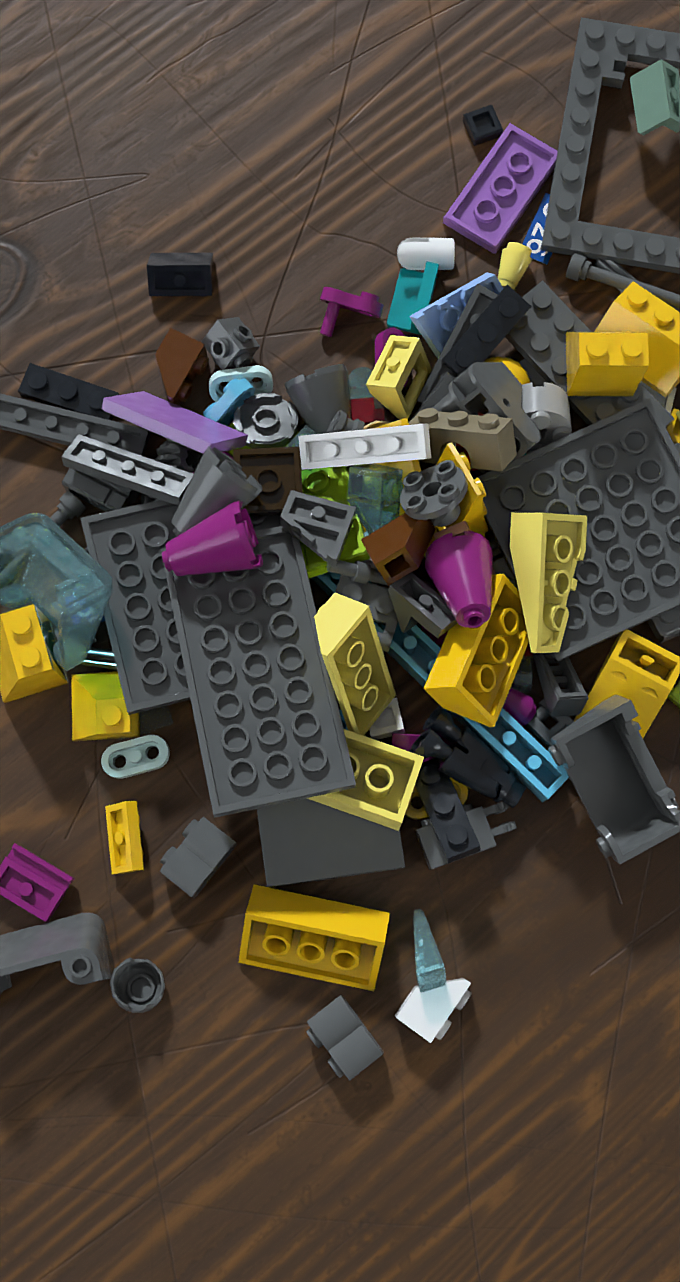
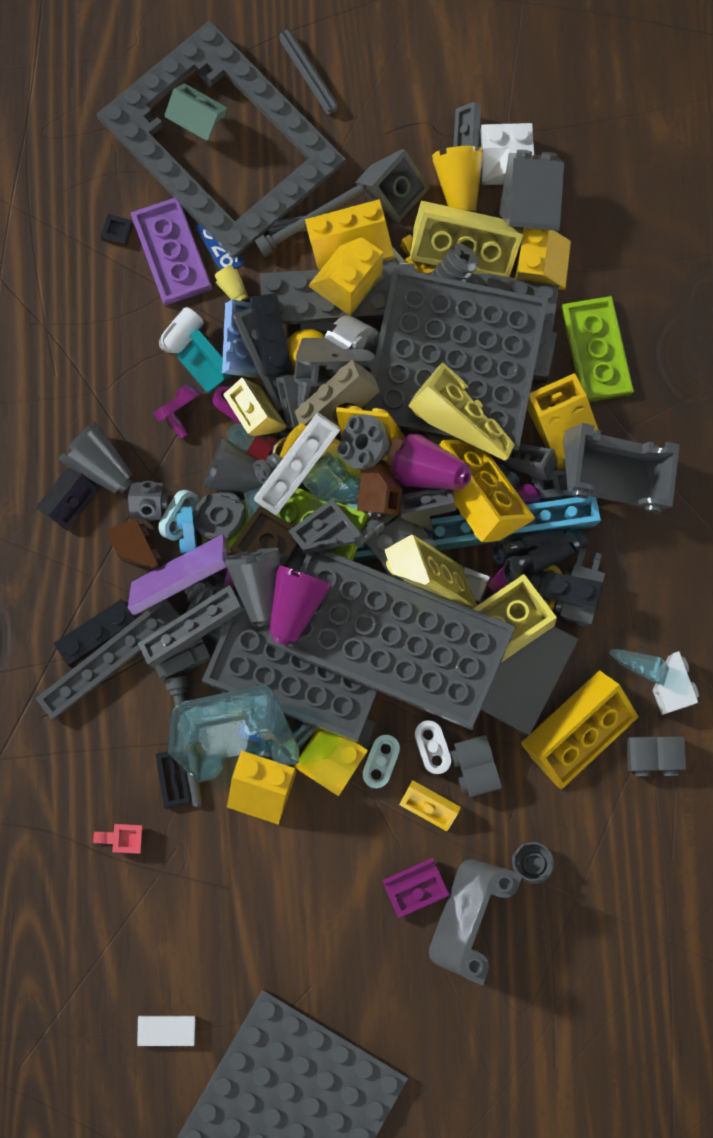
camera: 60 degrees left, 0 degrees up
none -> dark grey cone [59,422,133,493]
none -> white plate [415,721,451,775]

